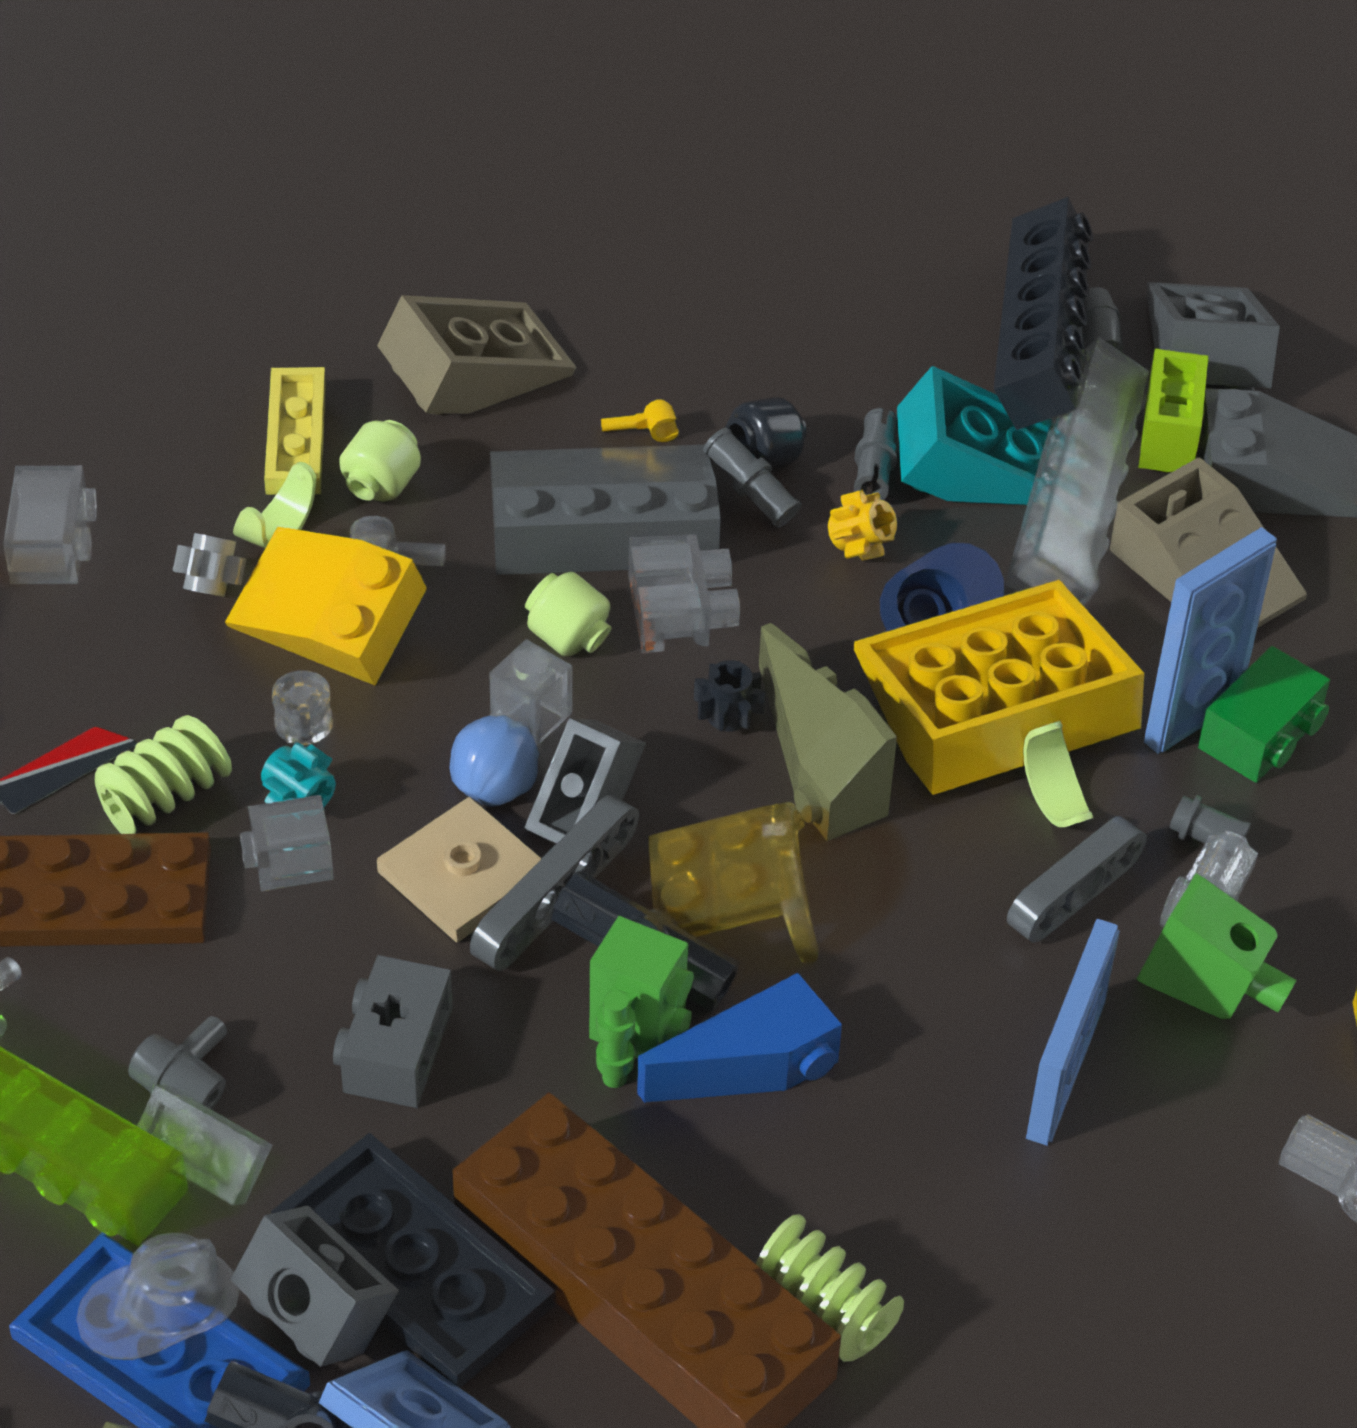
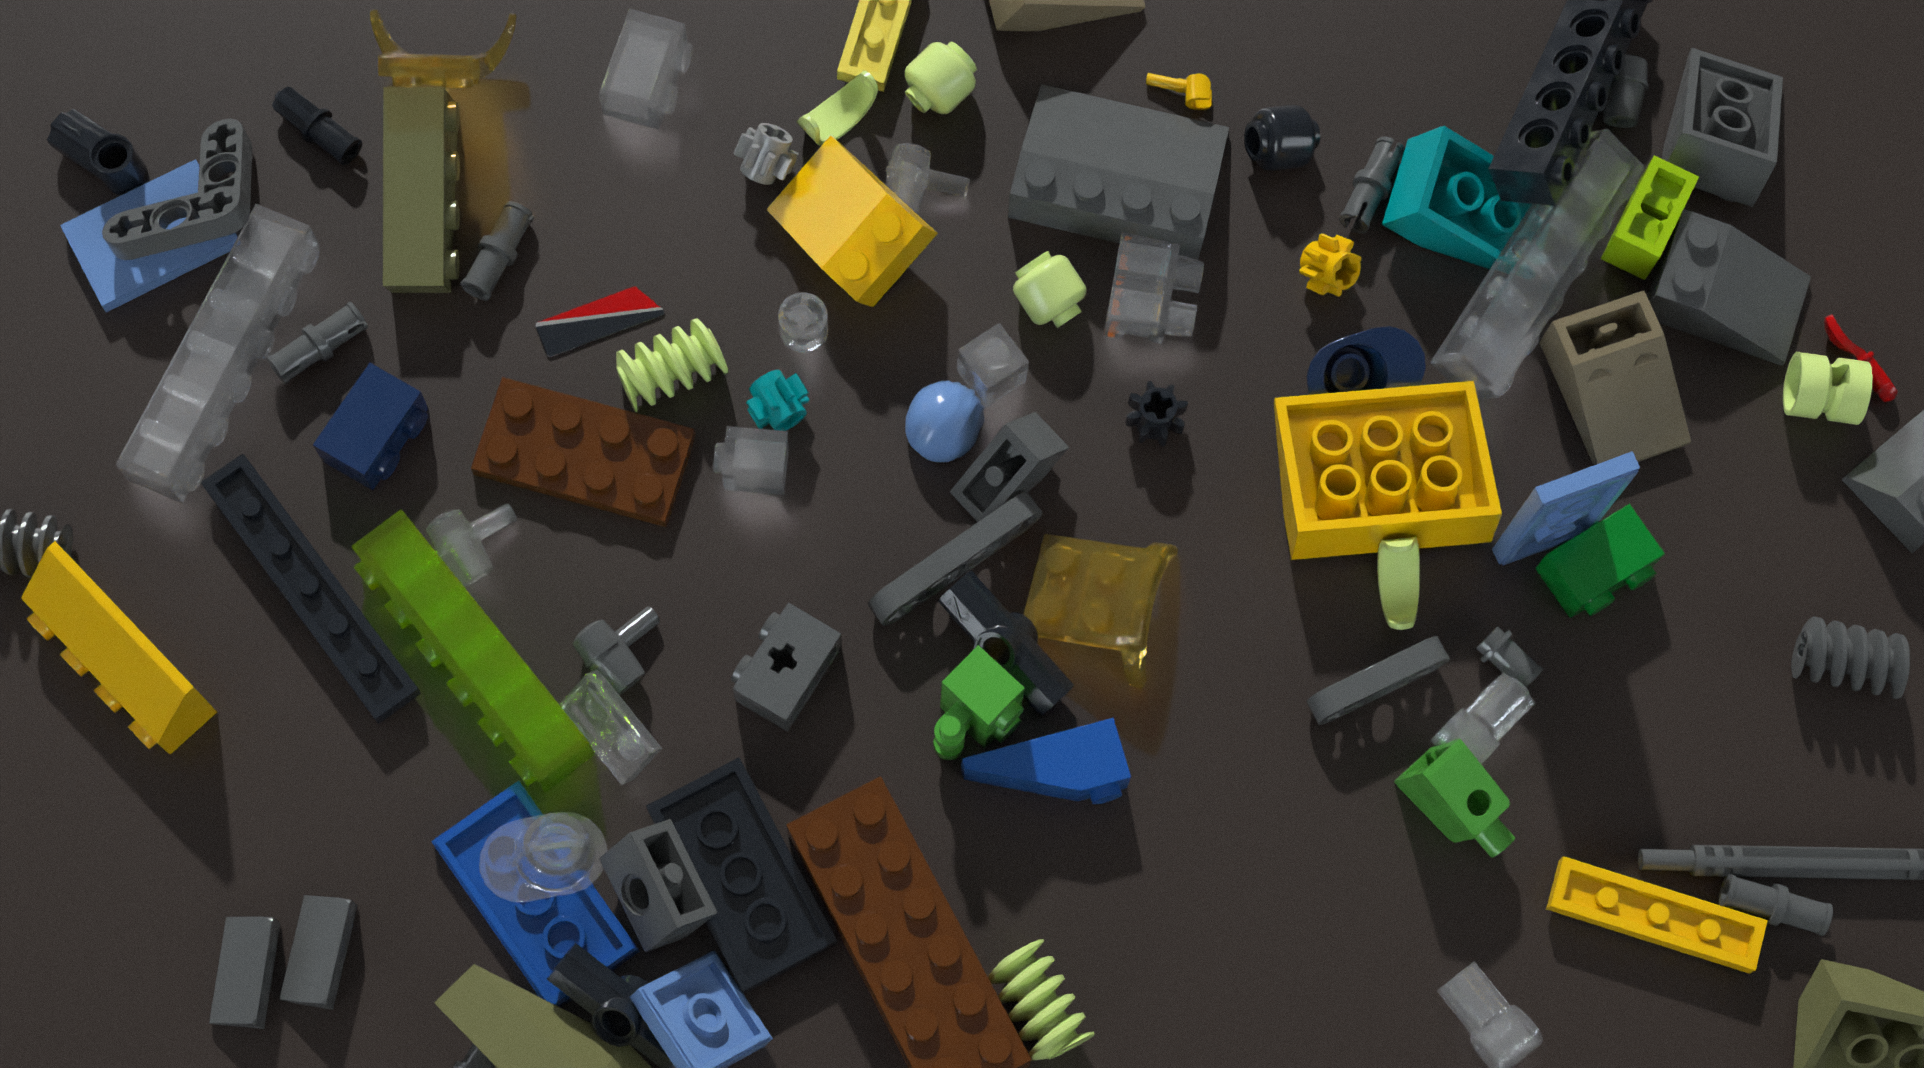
camera: 15 degrees right, 25 degrees up
tan plate [377,797,541,943] -> none
dark grey pin [703,427,802,528] -> none
olive wedge [759,623,897,841] -> none
medium blue tile [1026,919,1120,1146] -> none

